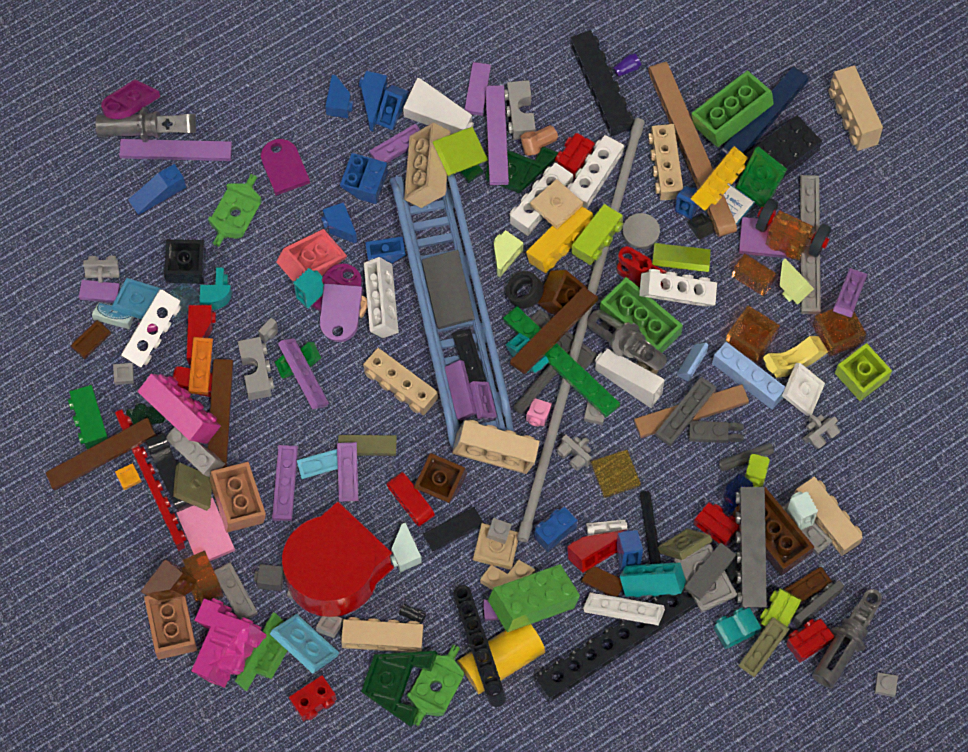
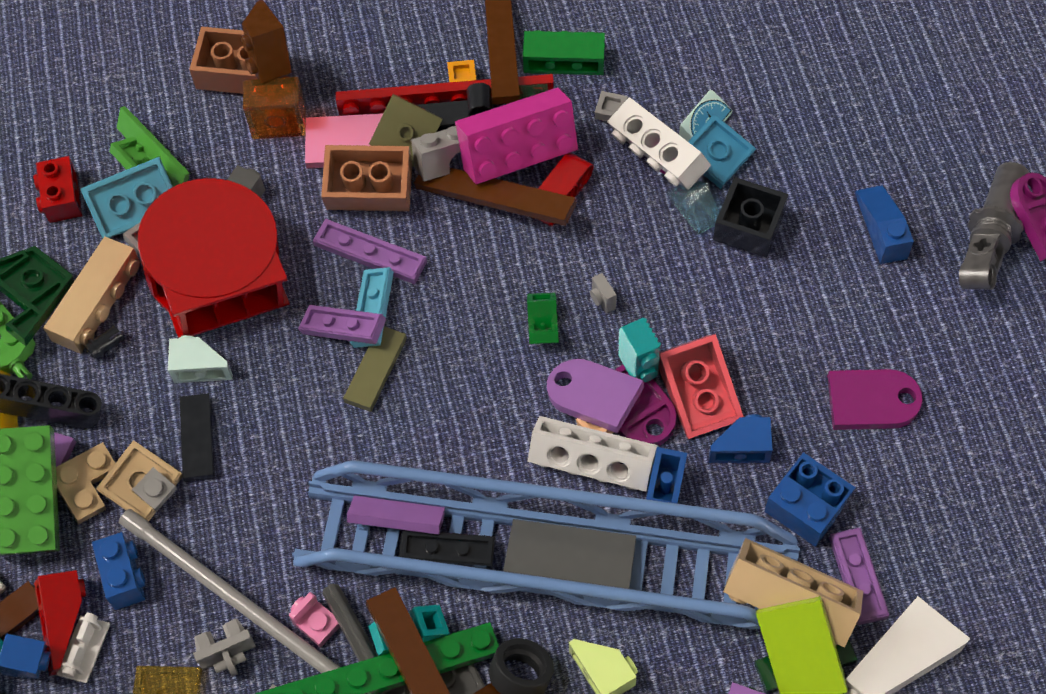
camera: 115 degrees right, 5 degrees down
reddish brown tile [70,320,111,360] -> none
medium lavender tile [79,280,120,303] -> none
light grey hips [83,256,120,283] -> none
medium lavender tile [119,139,232,161] -> none
red slope [187,305,216,365] -> none
orange tile [189,337,213,395] -> none
dark pink brick [191,598,267,688] -> none
teal brick [200,268,232,310] -> none
bright green plate [208,174,262,247] -> none
light grey tile [213,562,258,619] -> none
light grey arch [238,337,274,400] -> none
medium lavender tile [278,338,329,410] -> none
blue slope [325,74,354,118] -> none
blue slope [359,71,388,131] -> none
tan brick [364,348,438,416] -> none
blue slope [376,85,409,130] -> none
red beam [386,472,435,527] -> none
reddish brown slope [414,453,467,504] -> none
tan brick [452,420,540,474] -> none
medium lavender tile [469,381,497,420] -> none

